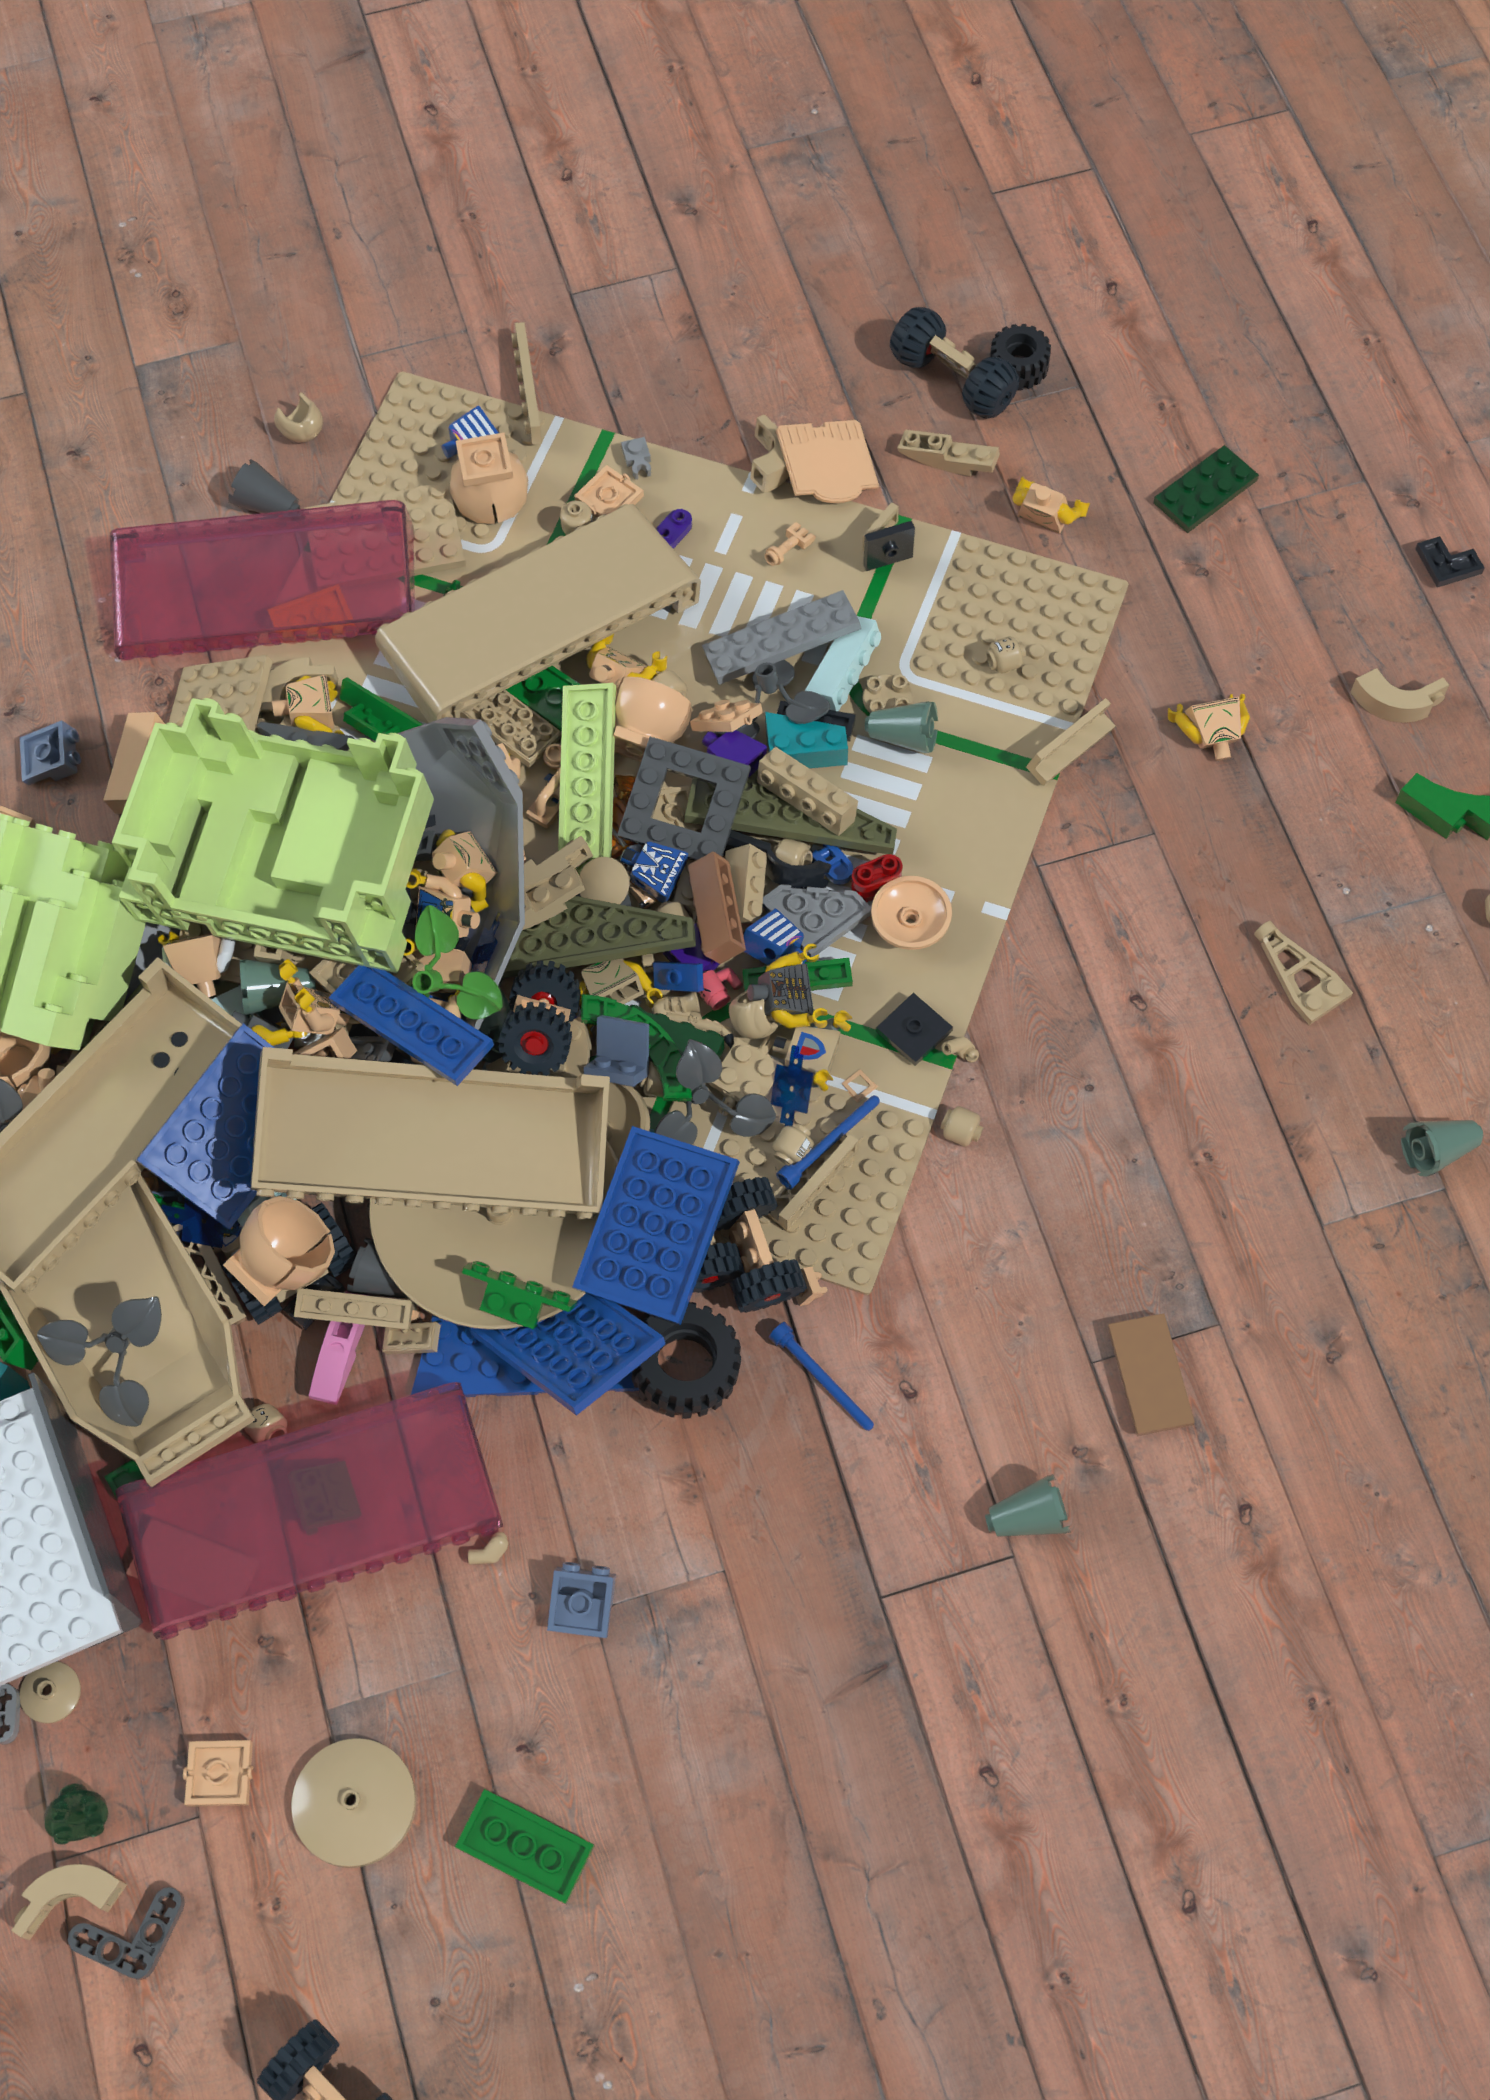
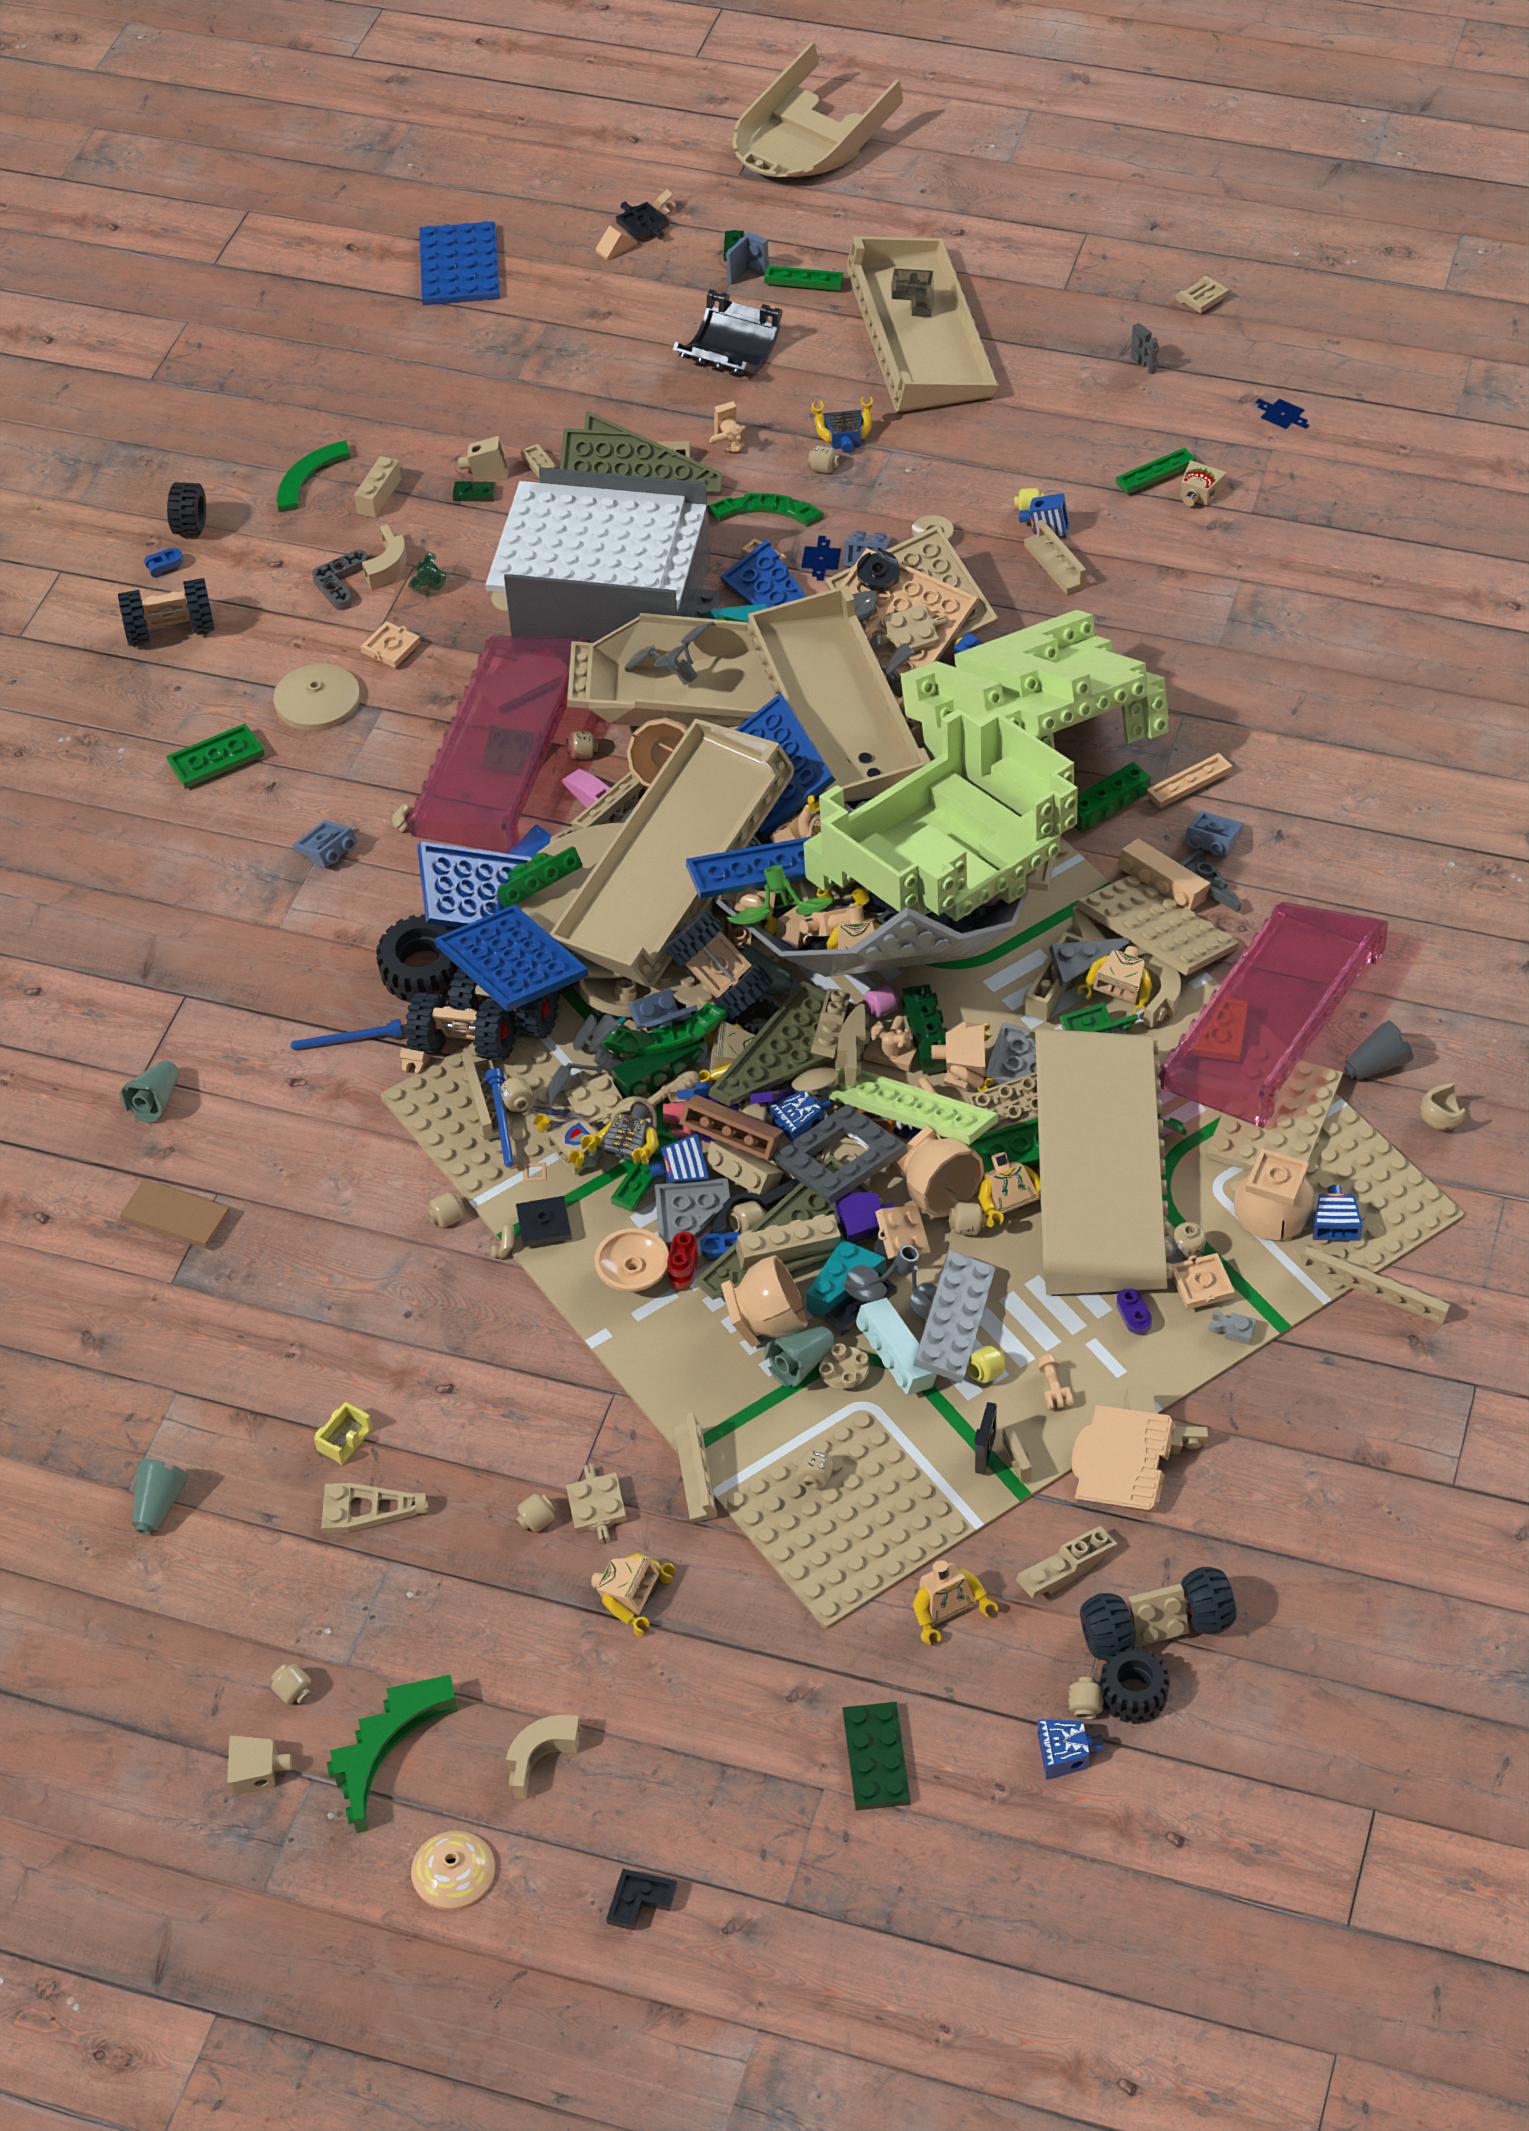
camera: 125 degrees right, 15 degrees down
none -> light yellow window [314,1402,373,1466]
none -> tan head [516,1493,556,1532]
none -> tan plate [566,1464,627,1544]
none -> light nougat plate [721,1255,808,1347]
none -> dark purple plate [750,1089,793,1107]
none -> light yellow head [967,1346,1005,1383]
none -> torso [1037,1719,1104,1780]
none -> tan head [1068,1677,1104,1720]
none -> dark grey wing [1179,848,1241,912]

